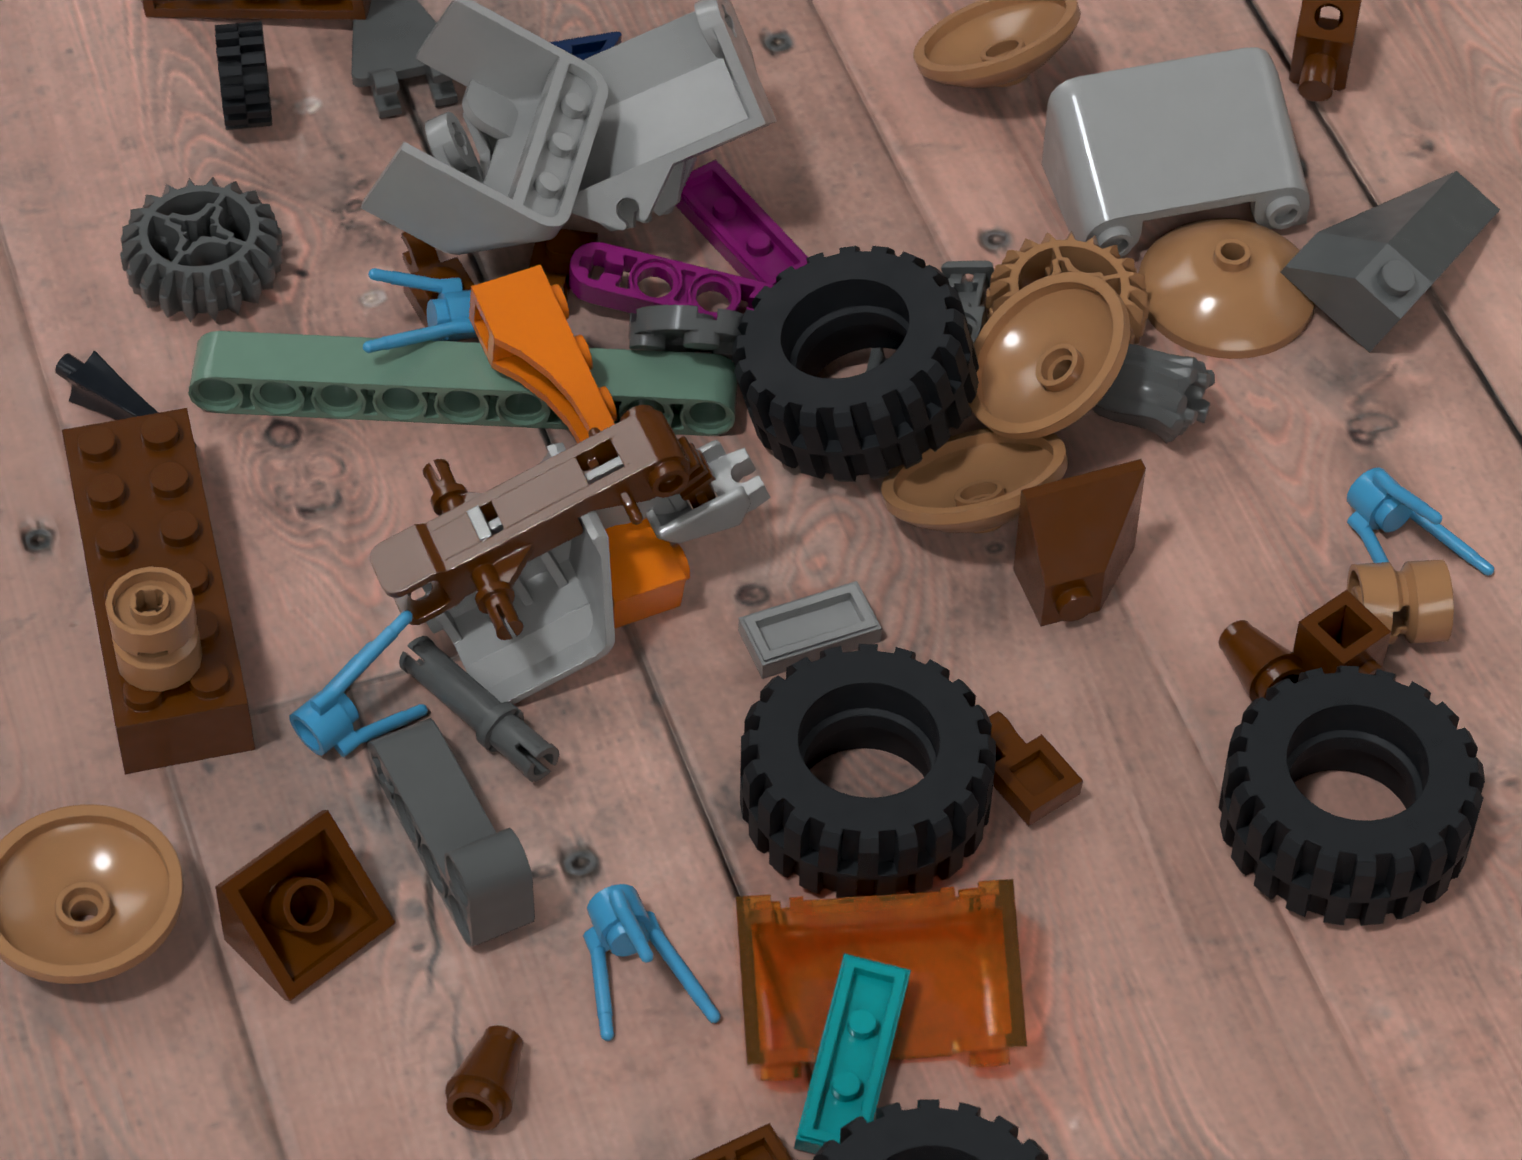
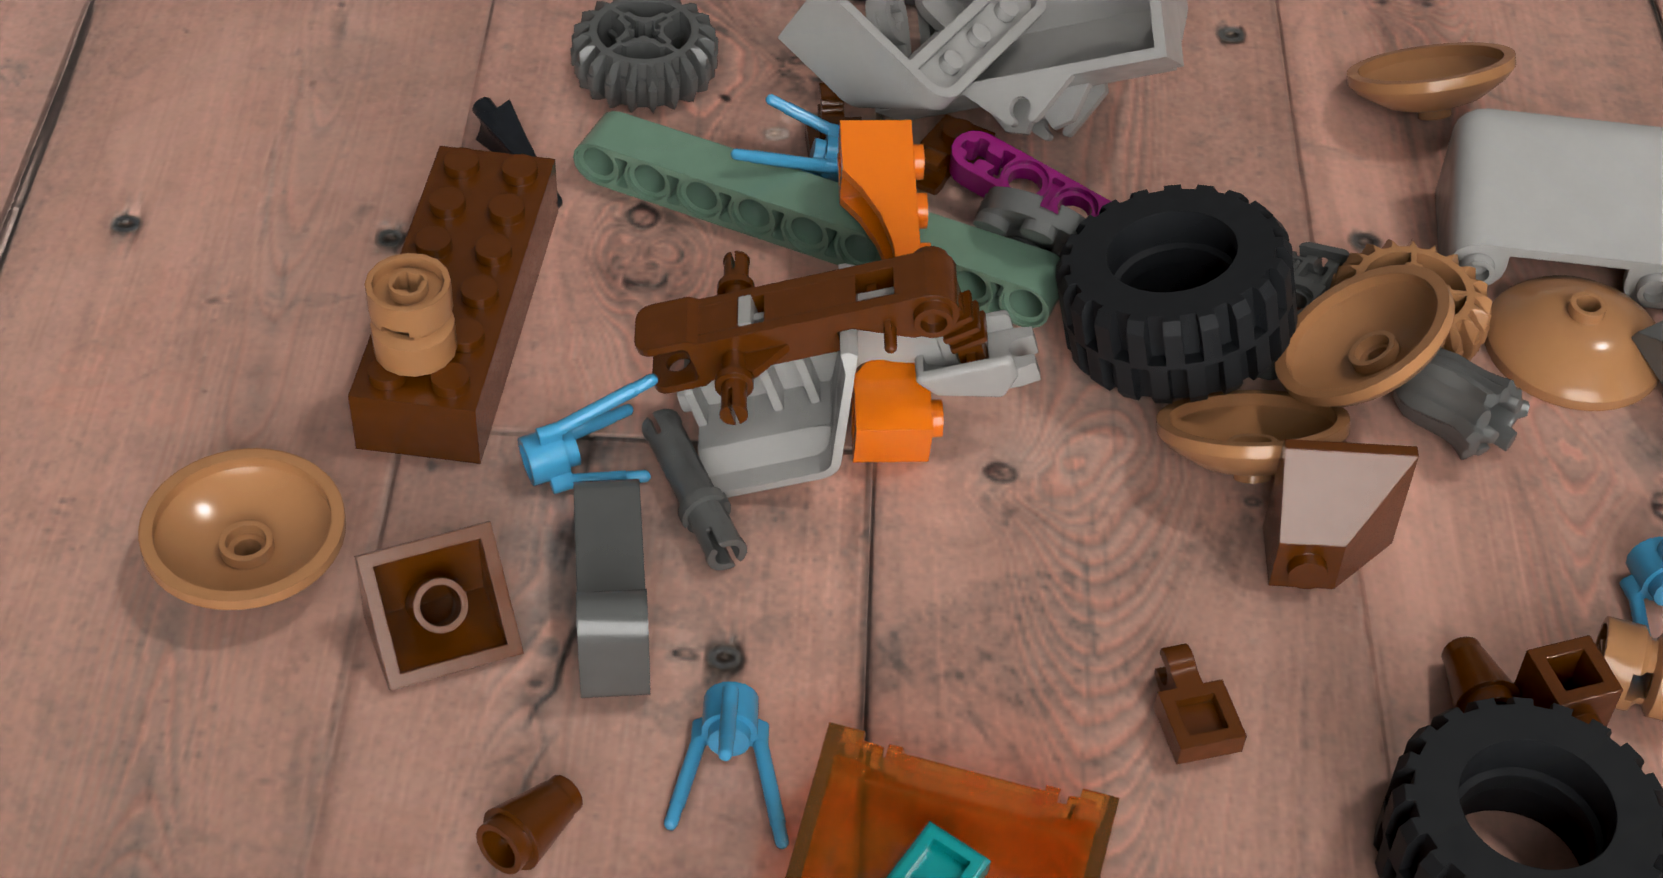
camera: 20 degrees right, 5 degrees down
magenta tile [675,159,808,285] -> none
light grey tile [738,581,882,679] -> none
black tyre [740,644,996,903] -> none

